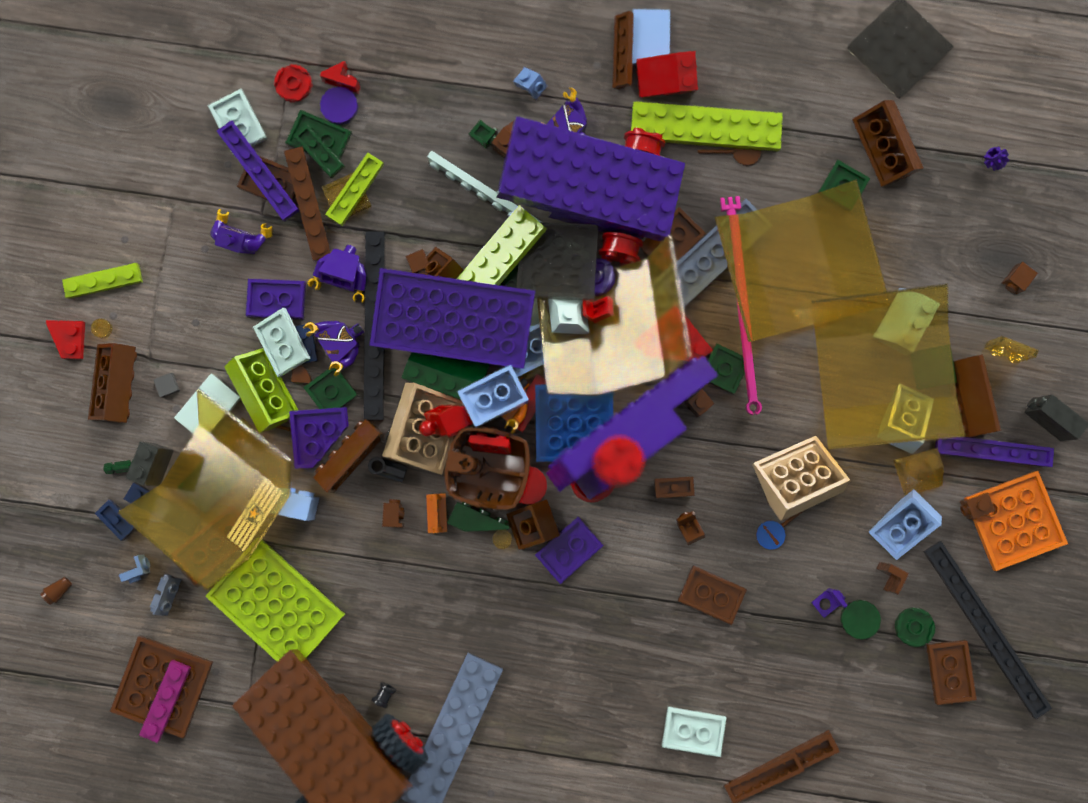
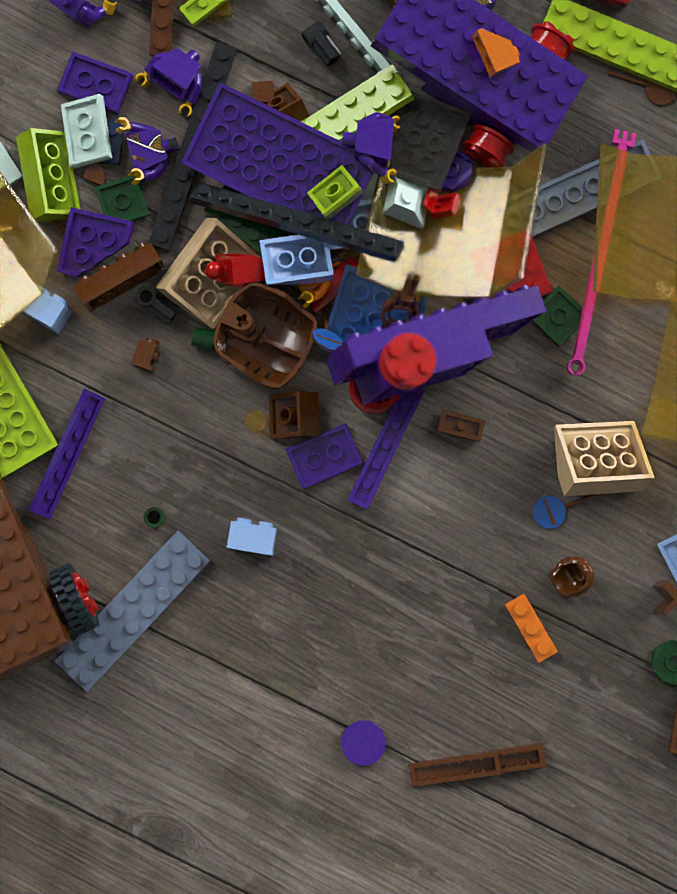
camera: 10 degrees right, 0 degrees up
black bush [372,682,397,708] -> none
orange hinge [426,494,447,533] -> none
dark green slope [447,502,510,531] -> none
red plate [469,433,512,455] -> none
red tile [519,466,547,505] -> none
reddish brown plate [639,207,706,273] -> none
light aqua tile [662,707,726,757] -> none
reddish brown bracket [676,511,705,545] -> none
reddish brown tile [677,565,747,625] -> none
reddish brown brick [685,389,715,418] -> none
dark purple bracket [811,588,848,617] -> none
dark green tile [840,600,881,640] -> none
none -> dark purple plate [29,389,105,519]
none -> dark green beam [143,507,166,528]
none -> black plate [190,182,405,263]
none -> dark green beam [191,327,215,351]
none -> light blue brick [227,517,277,556]
none -> black piece [301,20,342,67]
none -> lime slope [307,165,363,220]
none -> blue piece [312,308,342,351]
none -> dark purple tile [341,720,386,766]
none -> dark purple torso [342,112,400,184]
none -> dark purple plate [347,389,425,510]
none -> reddish brown pin [381,272,421,328]
none -> orange slope [472,28,520,78]
none -> orange plate [504,593,558,663]
none -> reddish brown hair [549,556,594,599]

